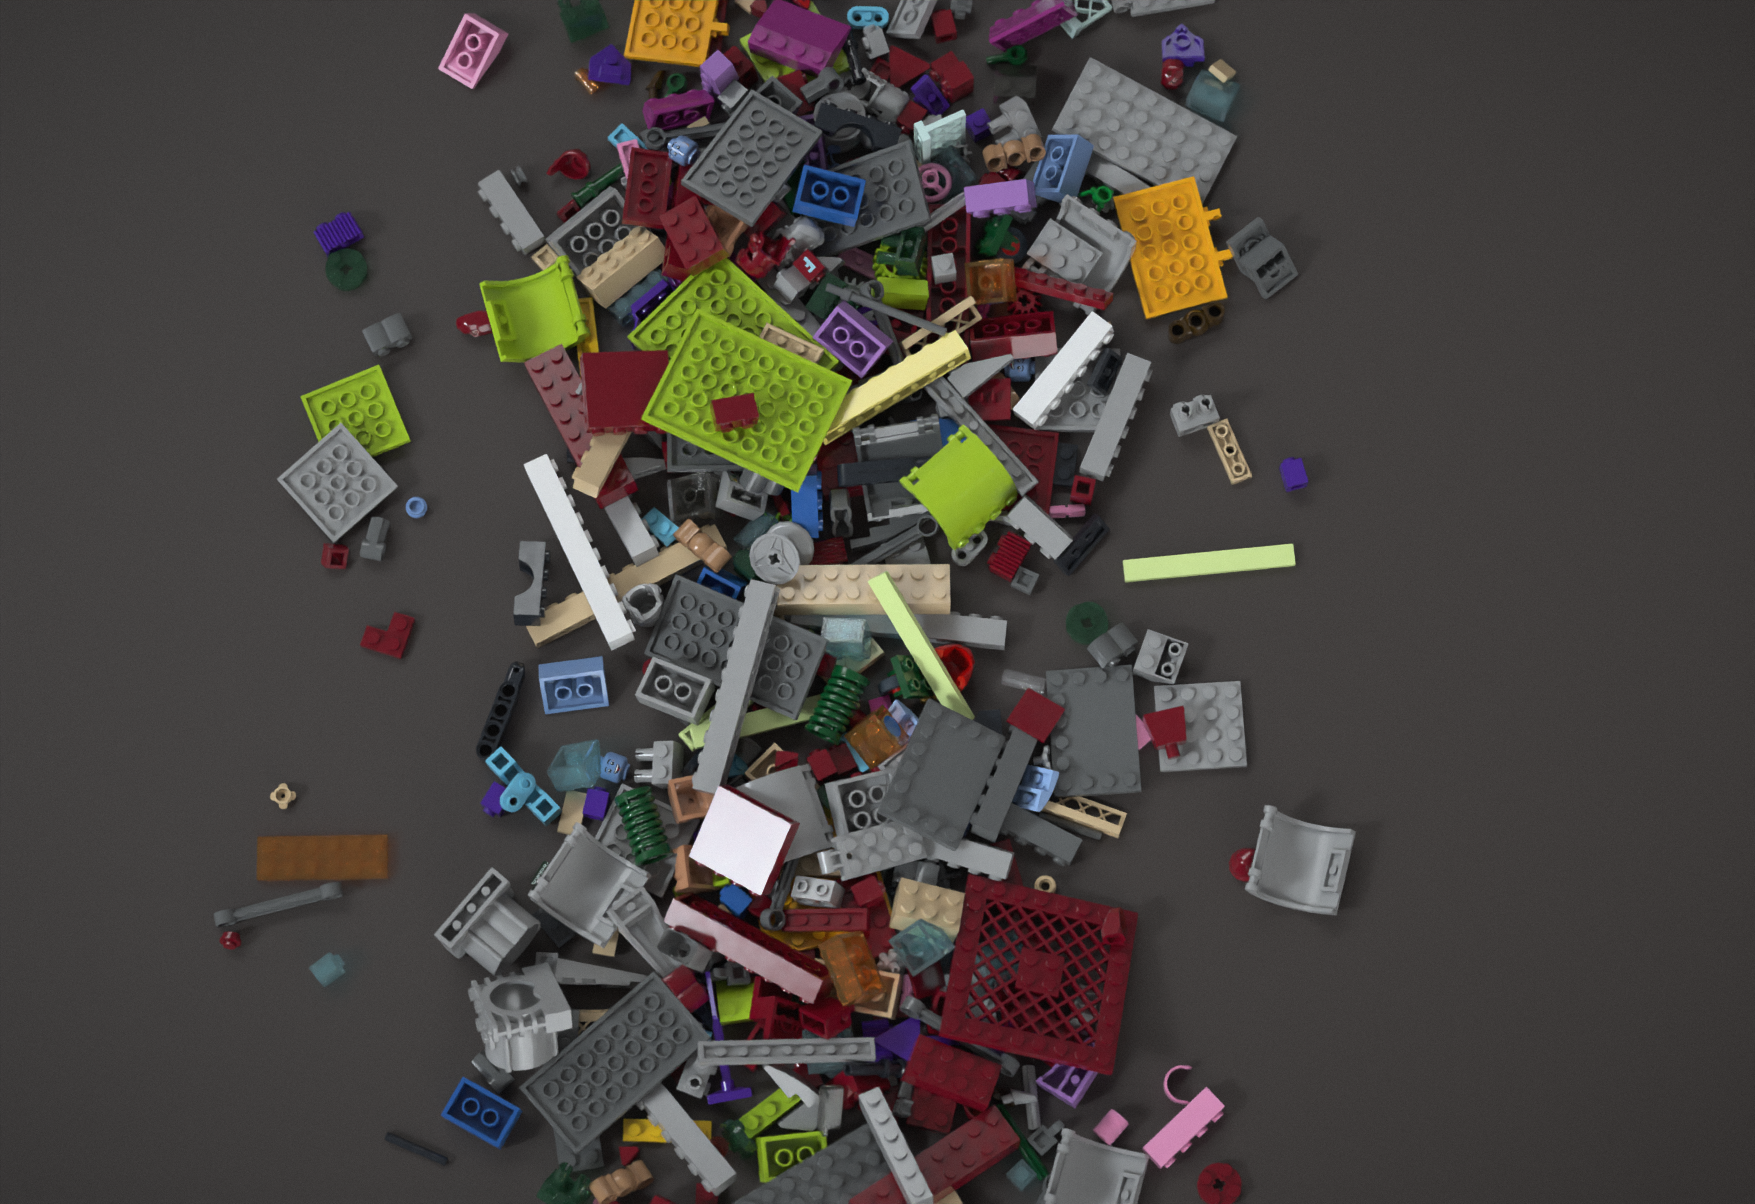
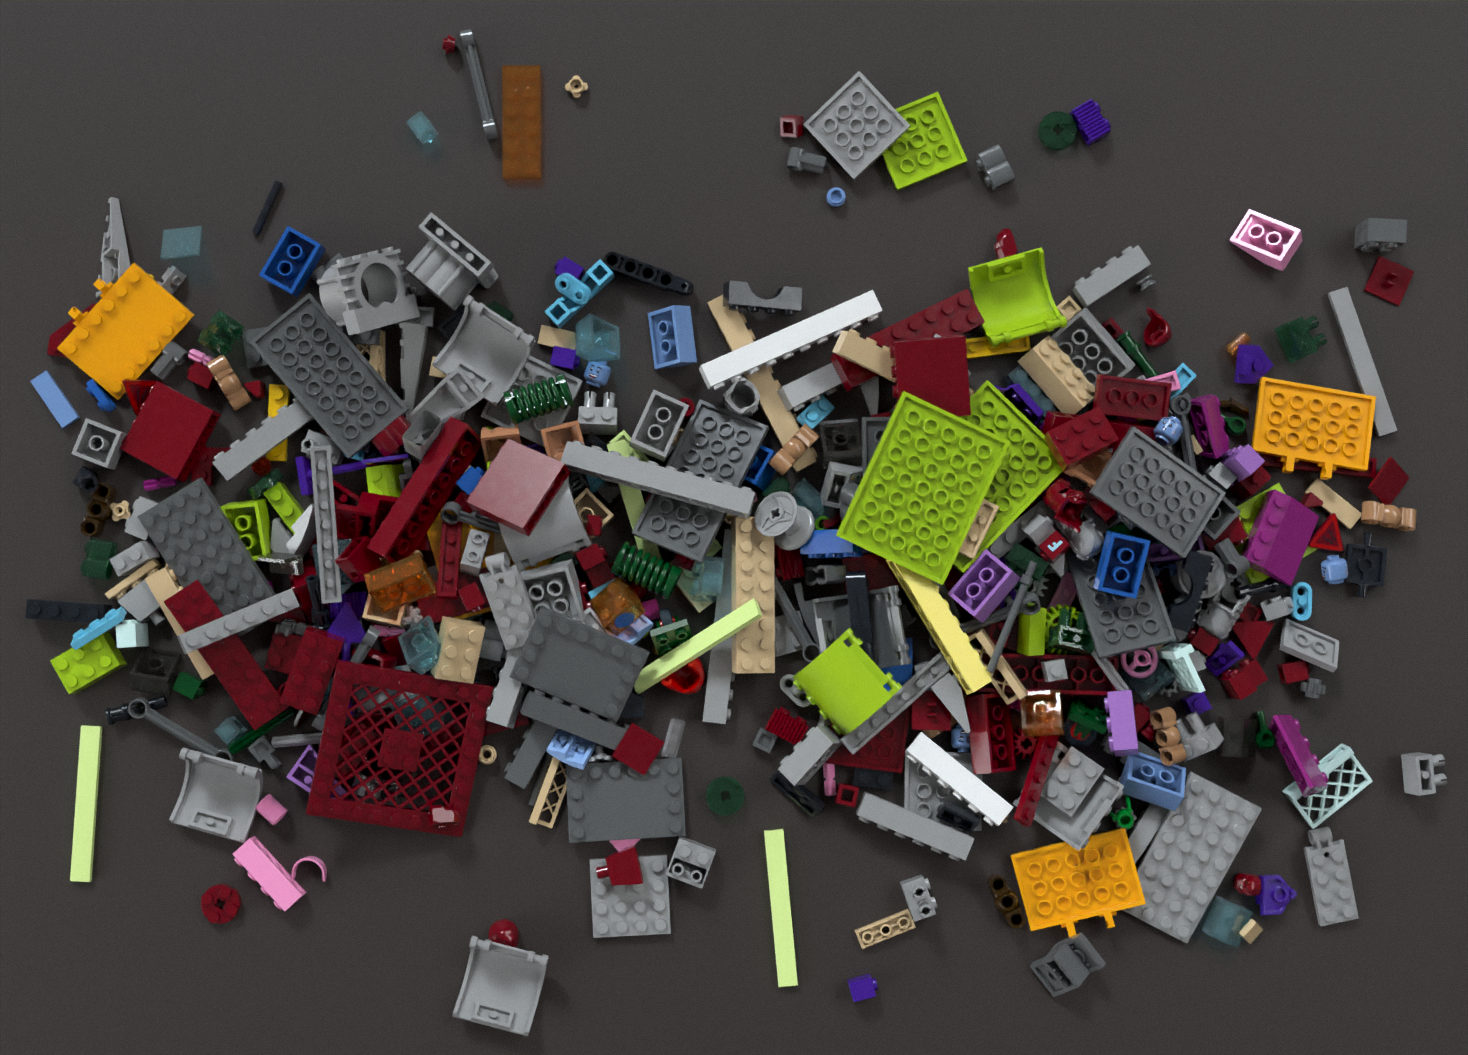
camera: 85 degrees right, 10 degrees up
dark red plate [360,612,415,659] -> none
dark red brick [710,393,759,433] -> none
light grey bar [1001,1089,1037,1105] -> none
dark grey brick [1087,622,1138,668] -> none

